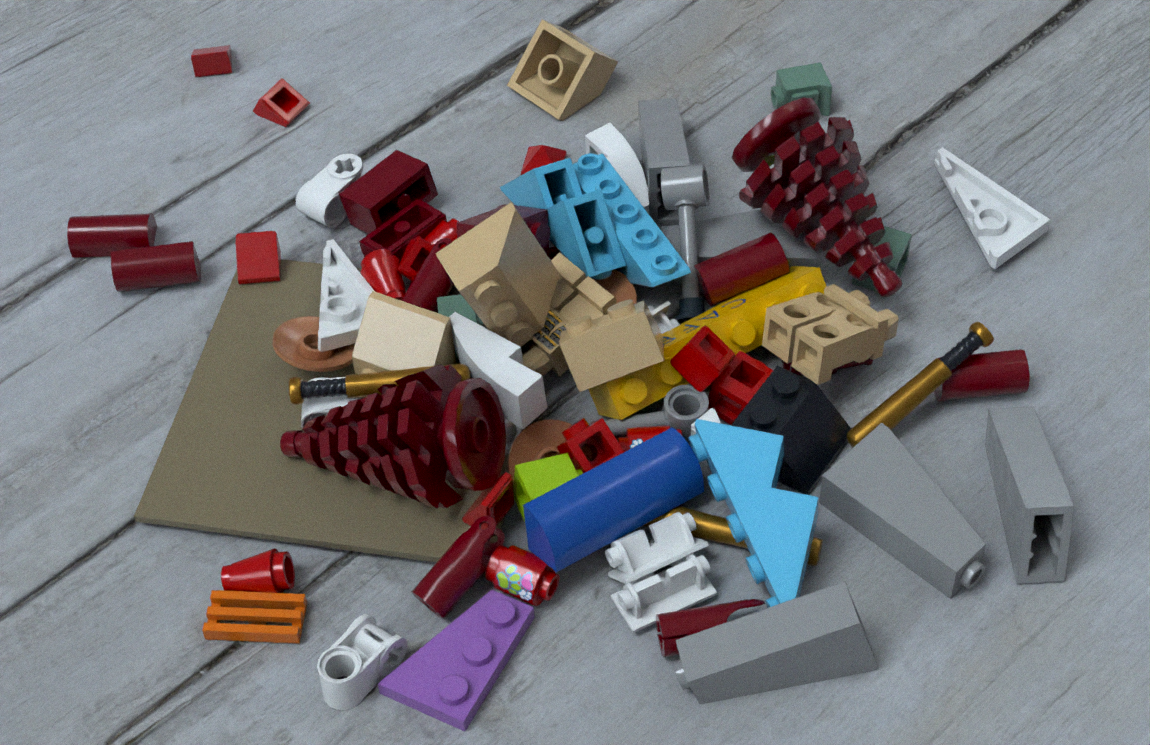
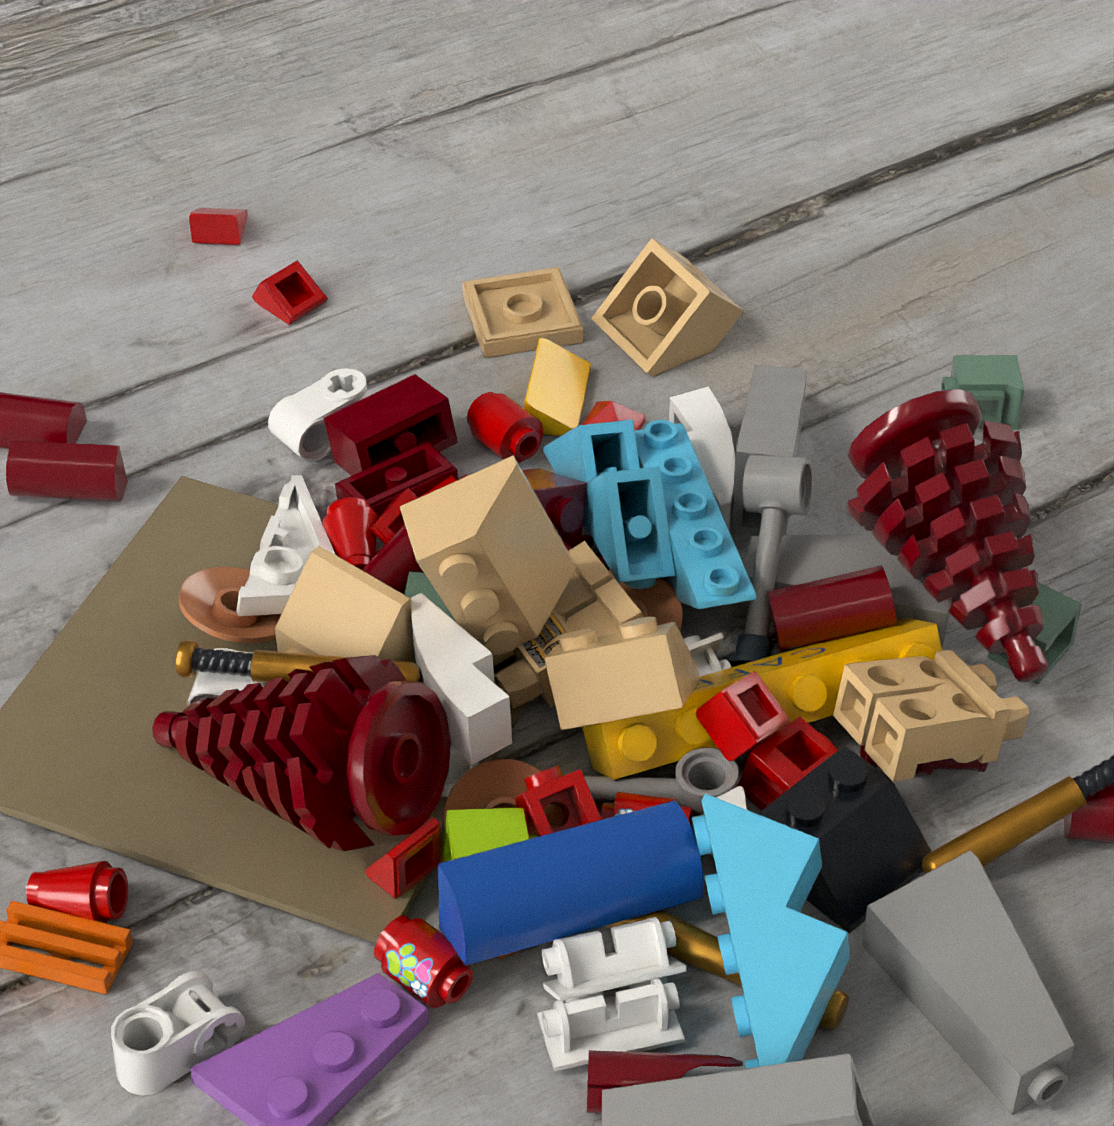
camera: 10 degrees right, 5 degrees down
red slope [235,231,281,284] -> none
dark red piece [411,516,505,620] -> none
none -> tan tile [462,267,583,358]
none -> red brick [467,392,543,464]
none -> yellow slope [524,338,591,436]

